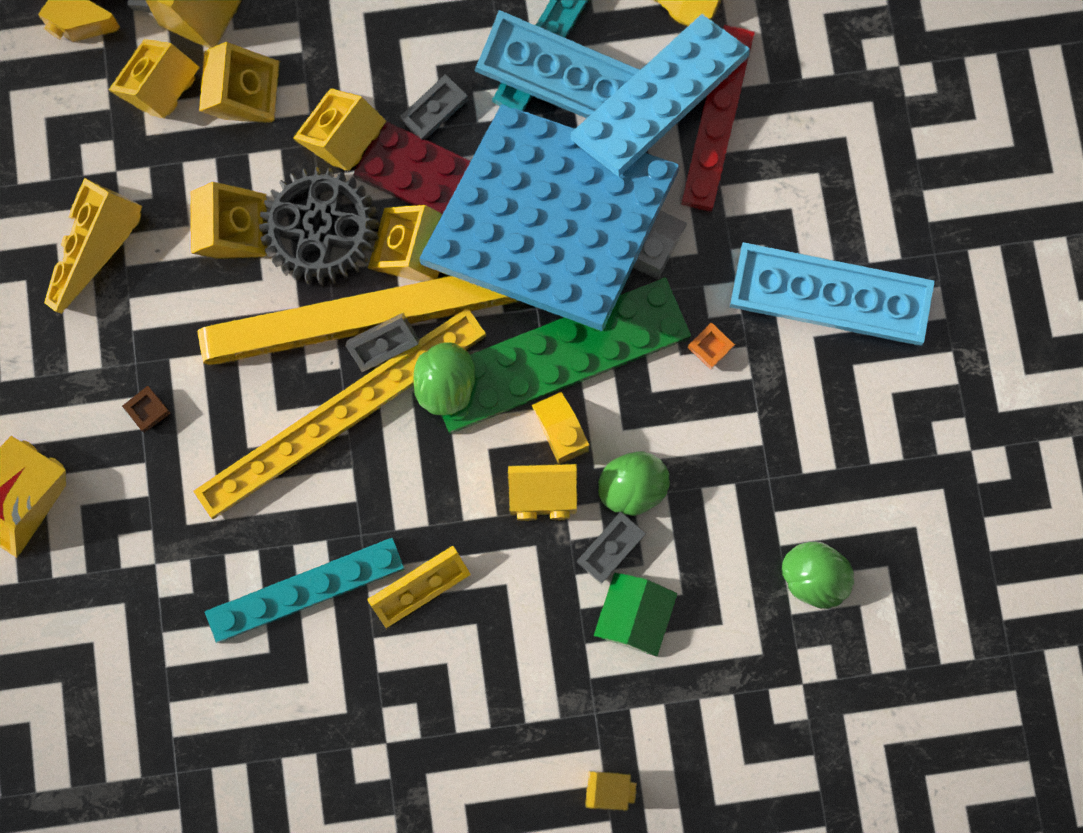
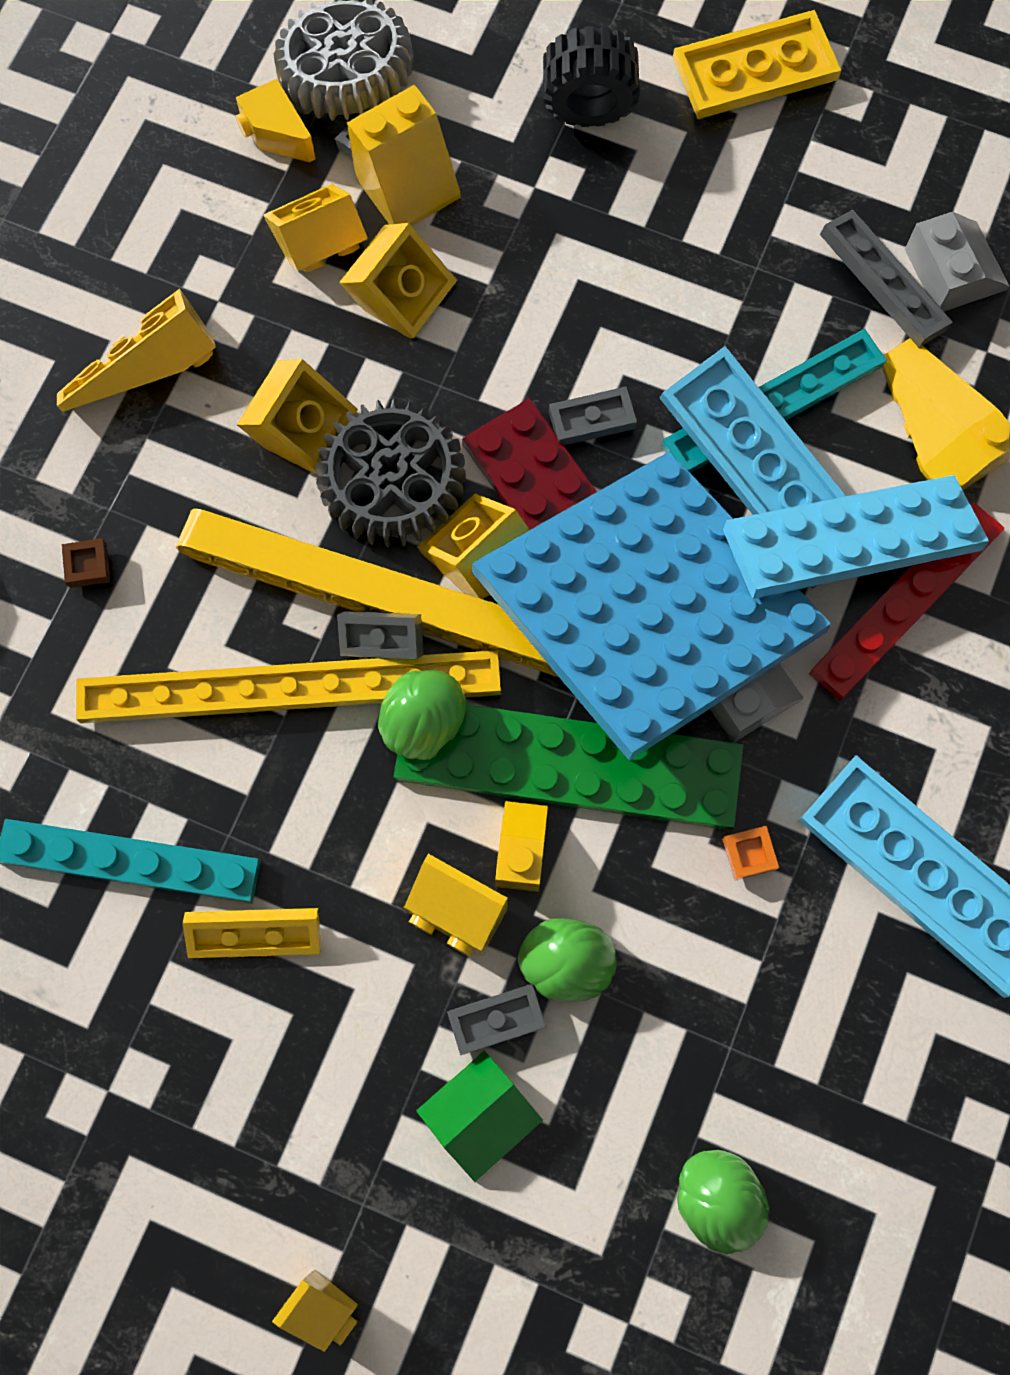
camera: 30 degrees right, 5 degrees down
yellow slope [293,88,386,171] -> none

